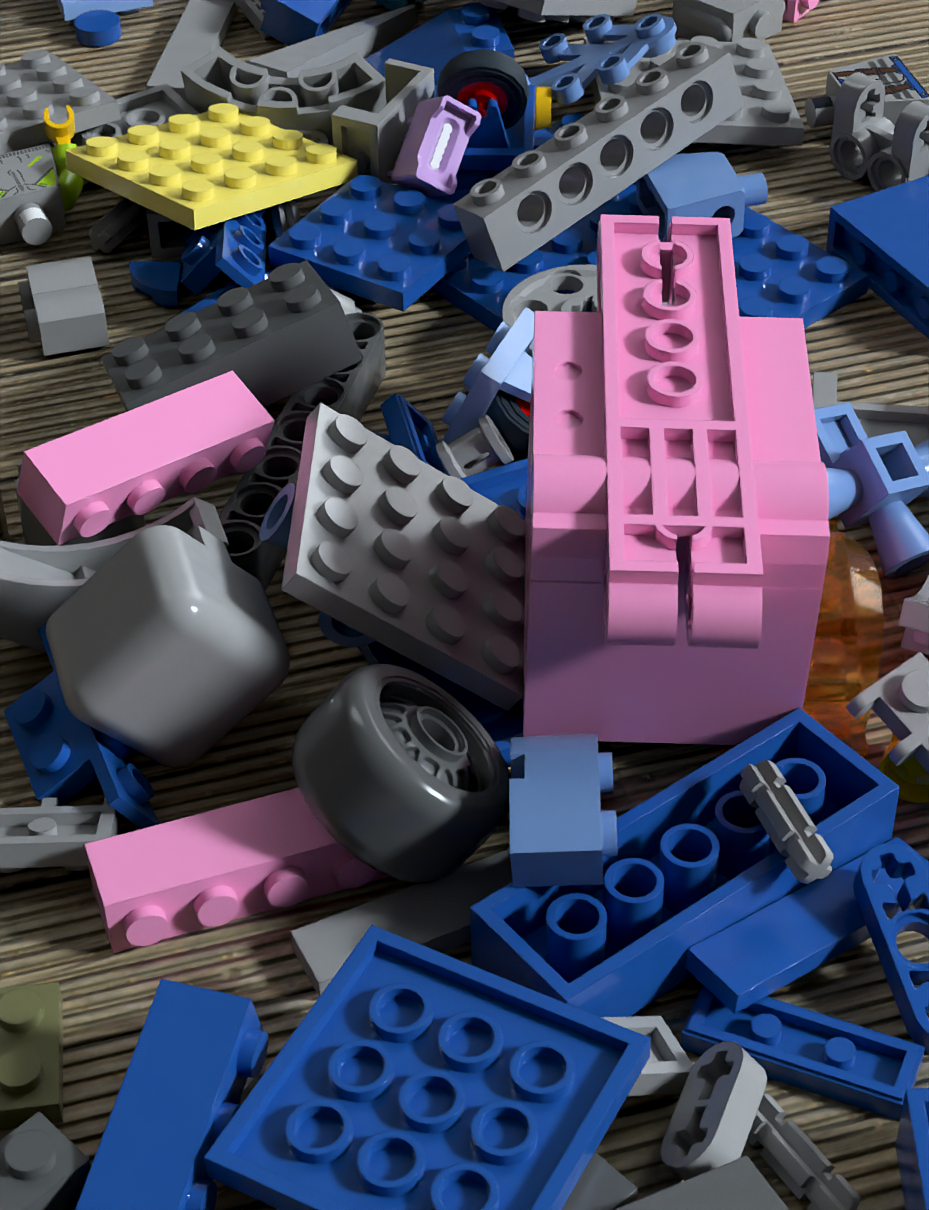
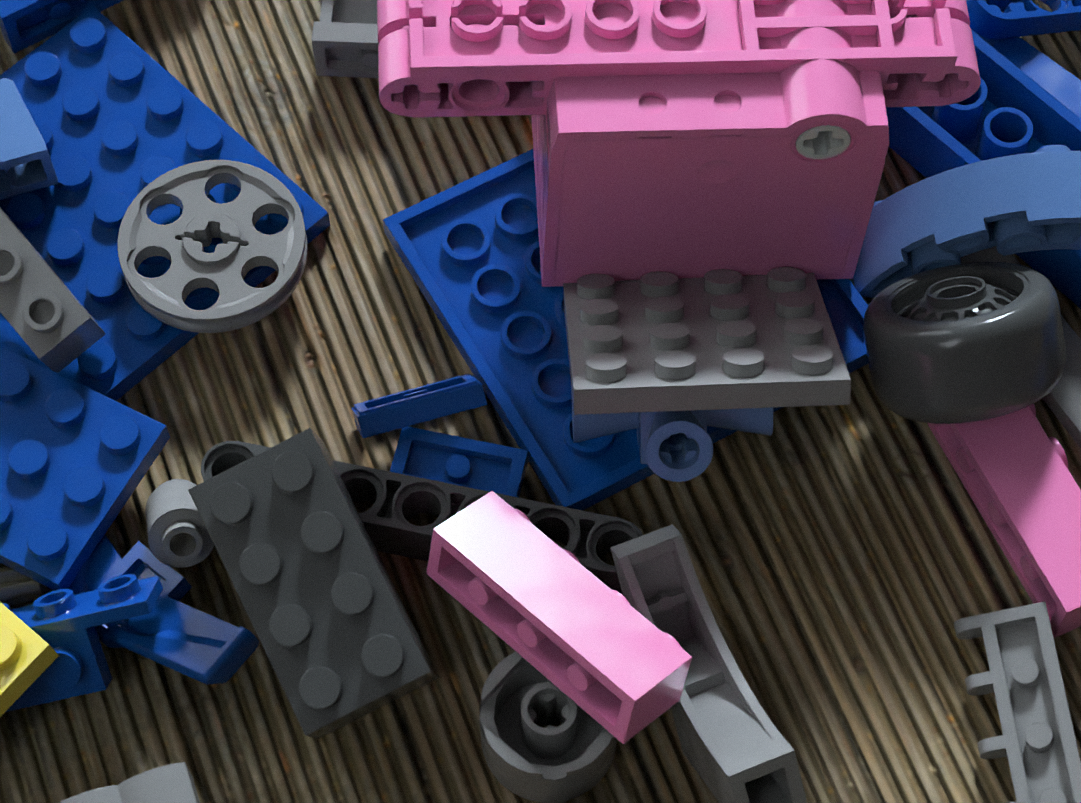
camera: 95 degrees left, 20 degrees up
blue bracket [4,622,159,829] -> none
light grey piece [46,525,290,768] -> none
blue tile [129,261,183,307] -> none
light grey bush [435,415,514,479] -> none
light blue plate [441,307,534,457] -> none
light grey axle [740,759,833,884] -> none

